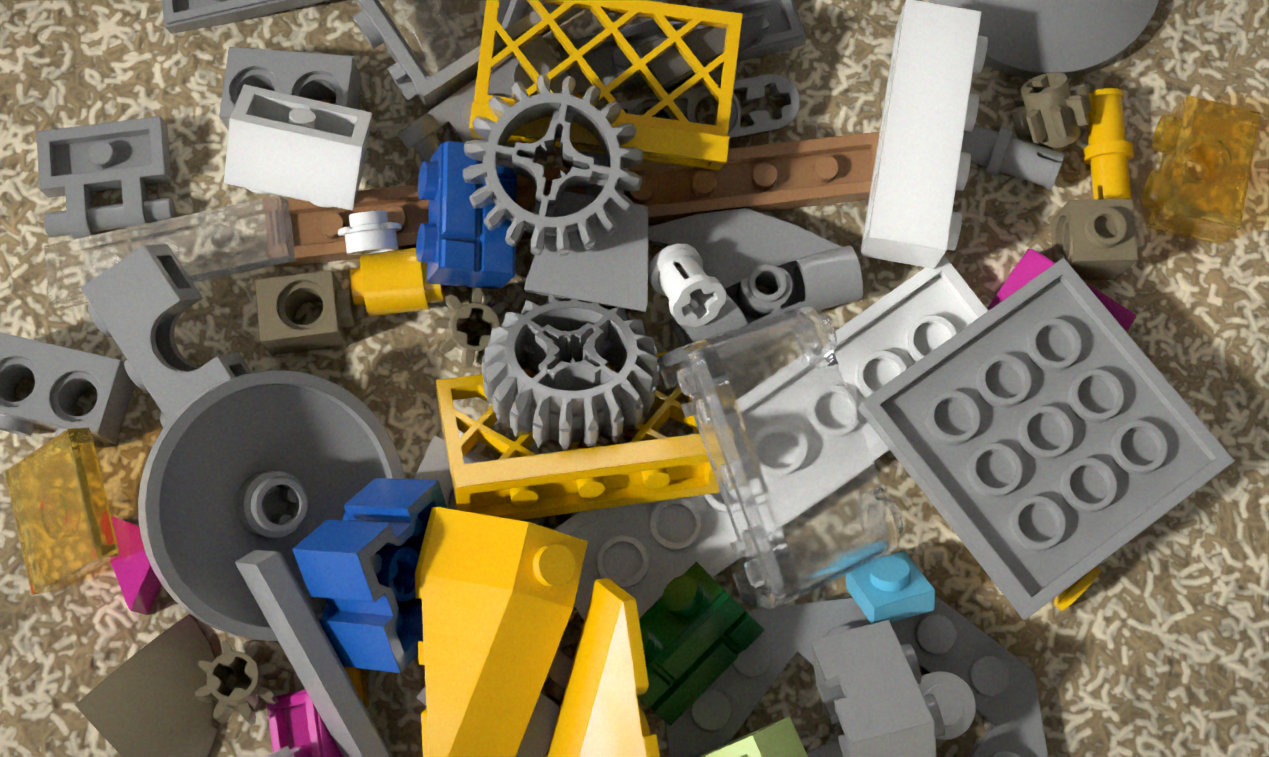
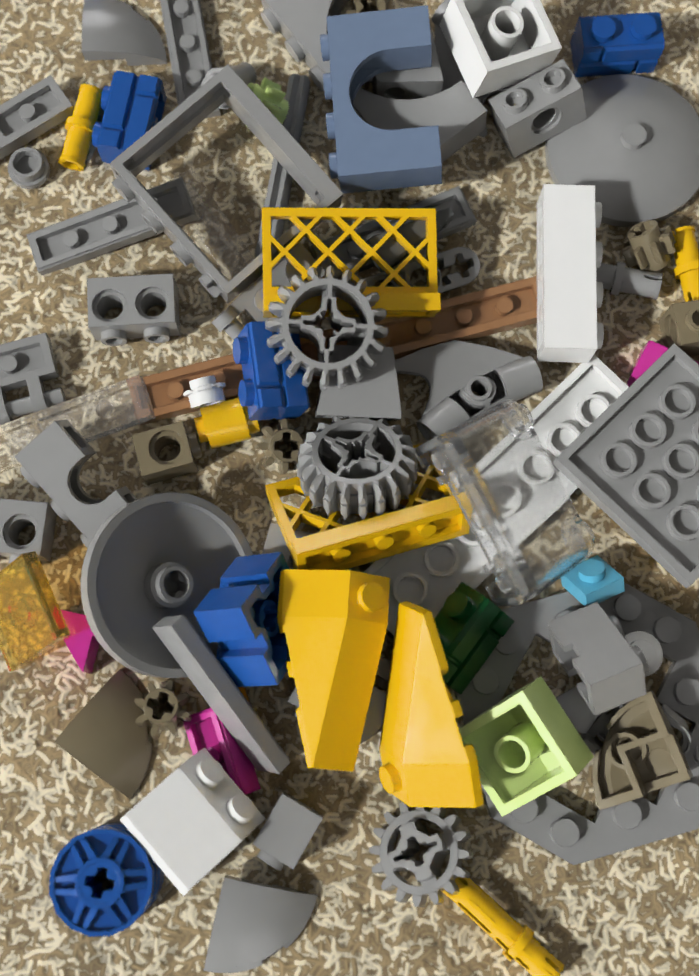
camera: 10 degrees left, 0 degrees up
white brick [224,84,372,210] -> none
white bush [648,243,726,327] -> none

